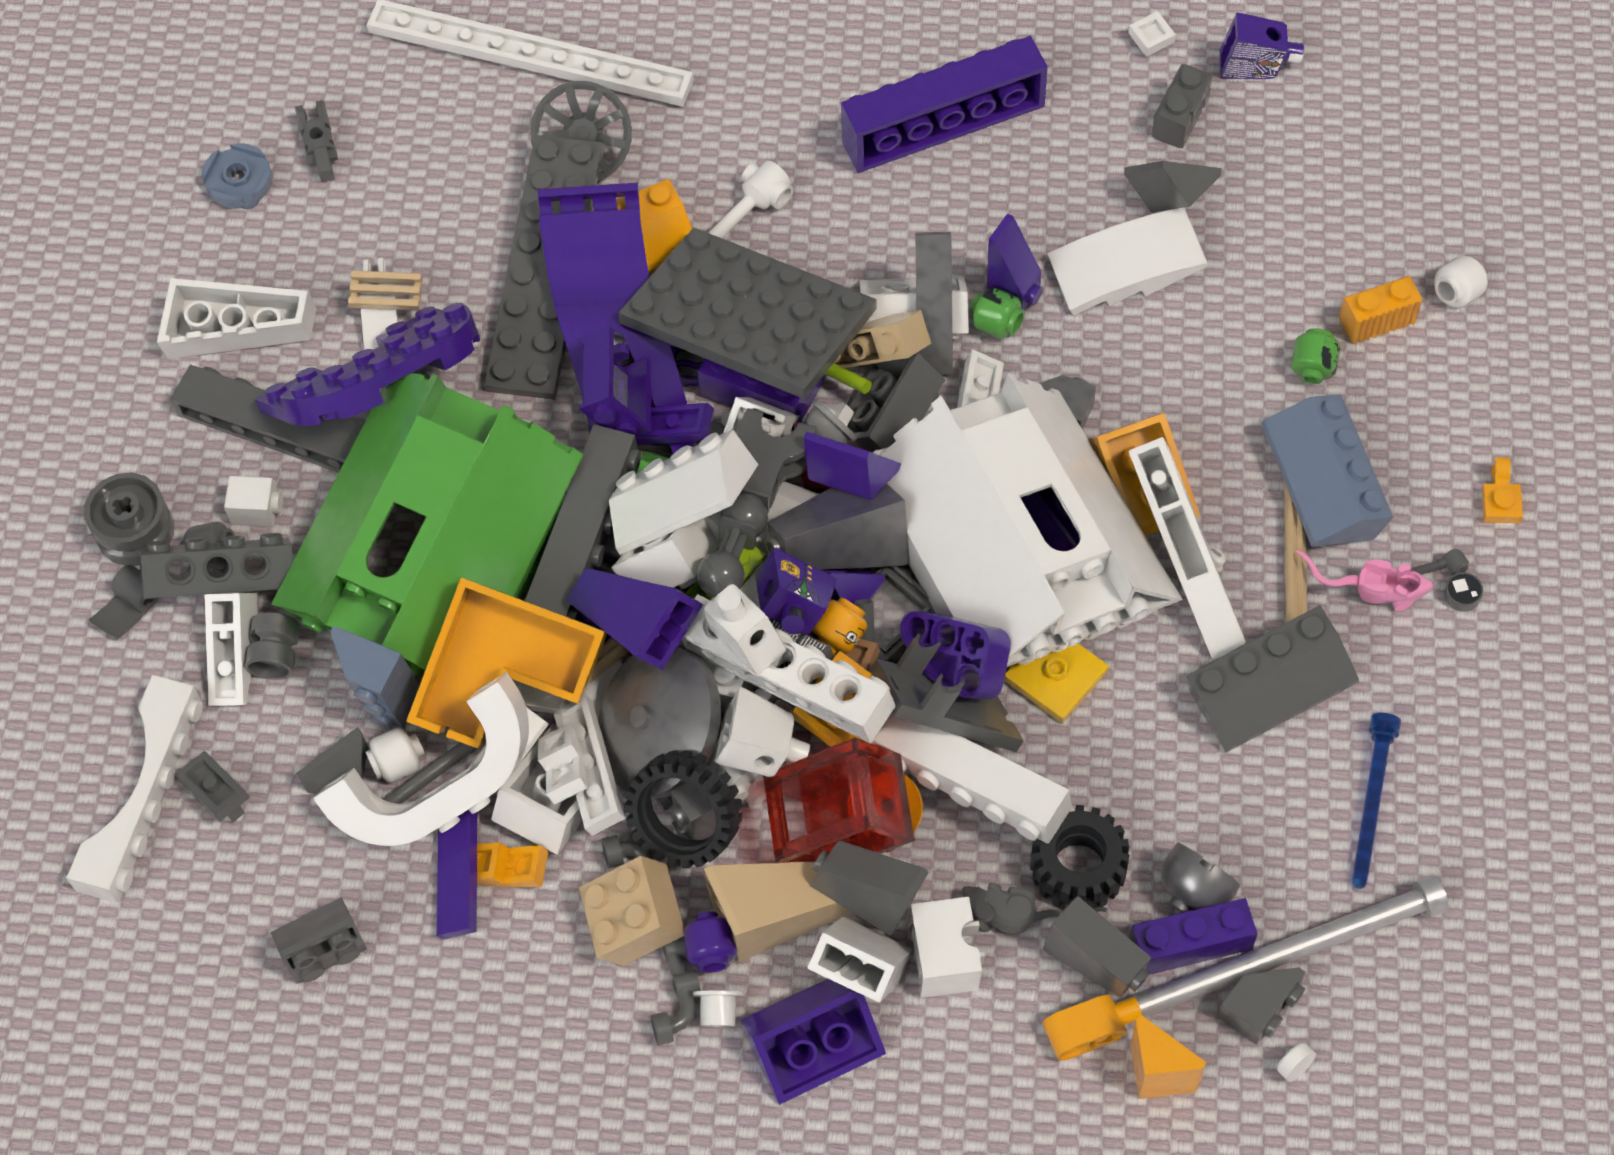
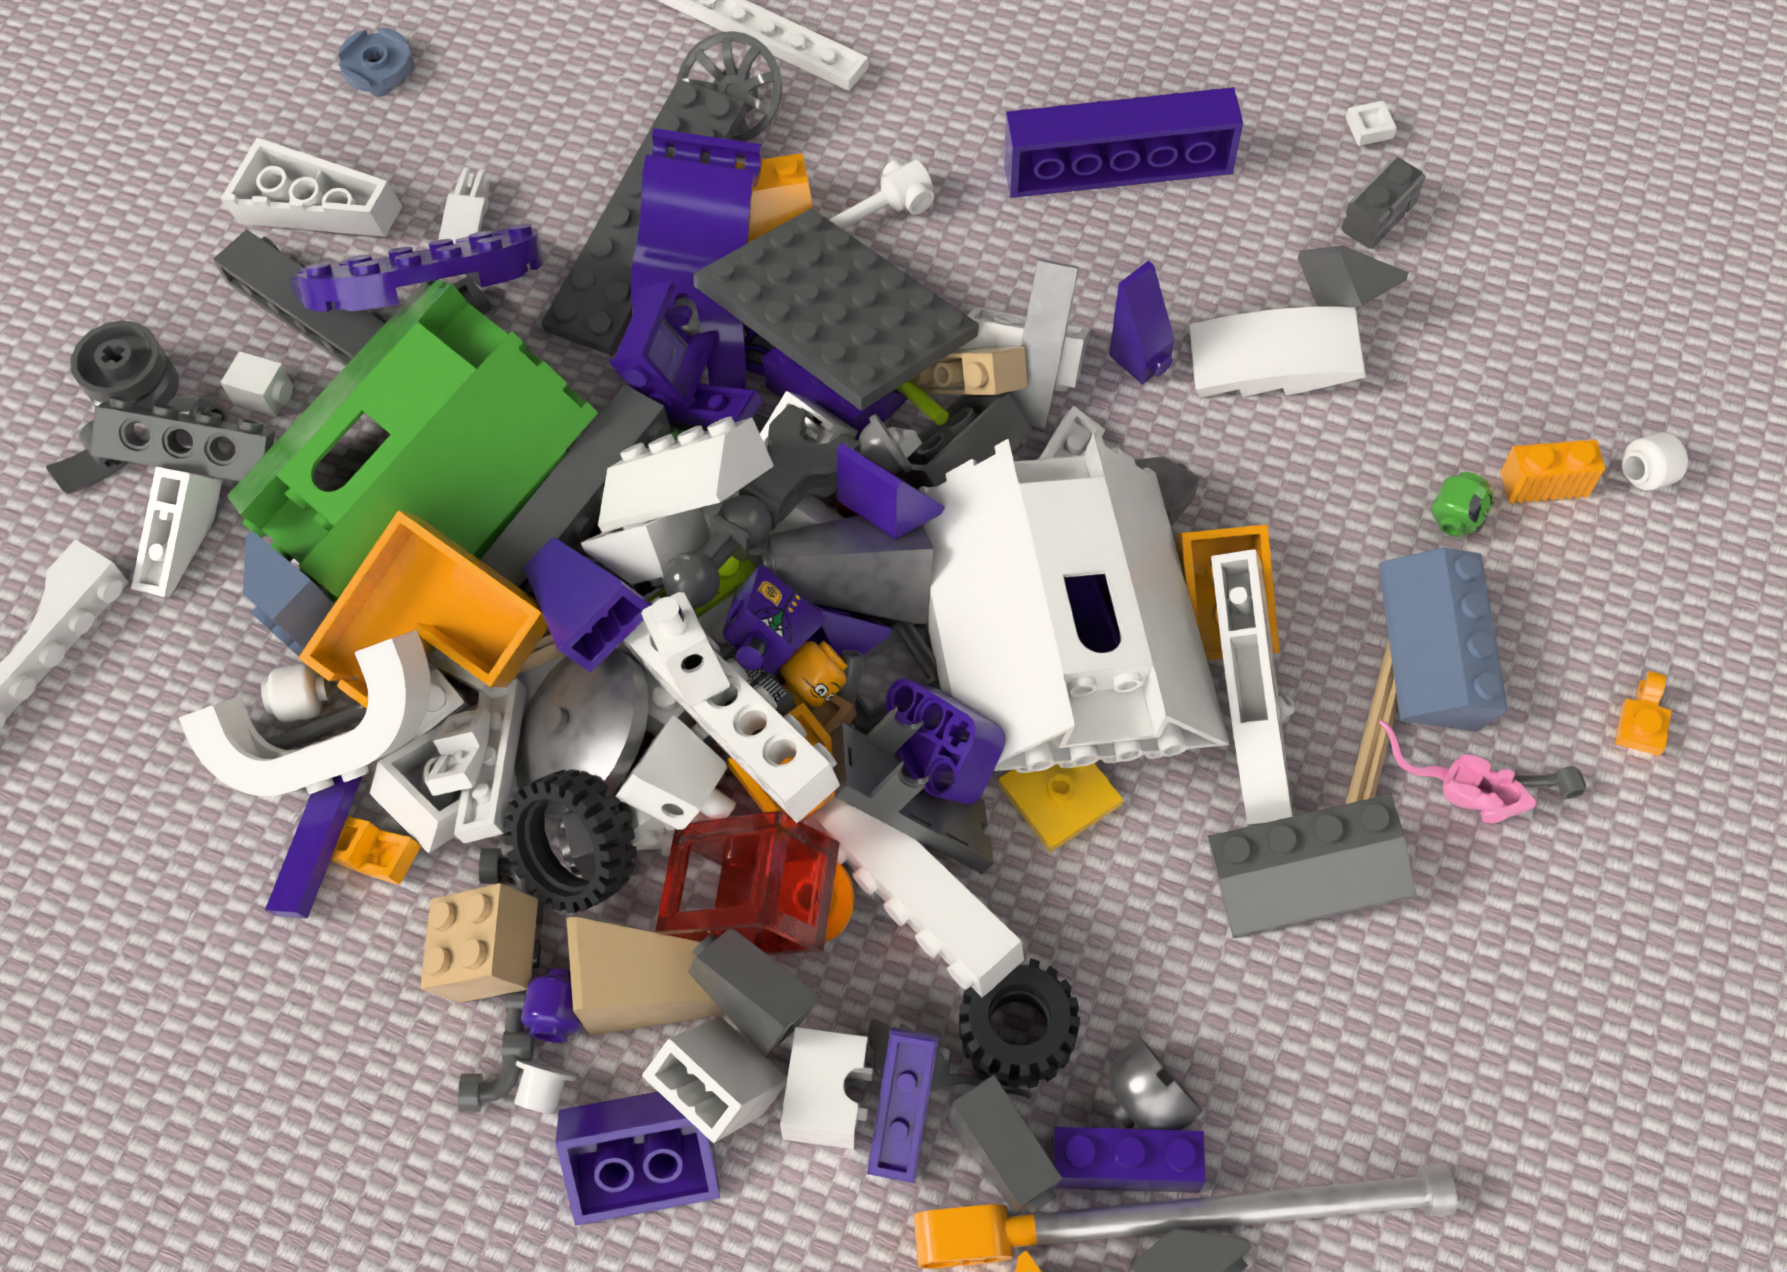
camera: 15 degrees right, 0 degrees up
dark grey plate [175,751,250,822] -> none
flat silver wheel [244,612,300,680] -> none
dark grey slope [271,897,367,984] -> none
dark grey hinge [295,100,338,183] -> none
dark grey slope [297,727,368,793] -> none
tan tile [348,270,423,311] -> none
bright green head [970,287,1025,339] -> none
dark purple torso [1219,12,1304,79] -> none
clear blue piece [1352,713,1401,889] -> none
tile [1444,572,1483,611] -> none
none -> dark purple tile [867,1027,940,1184]

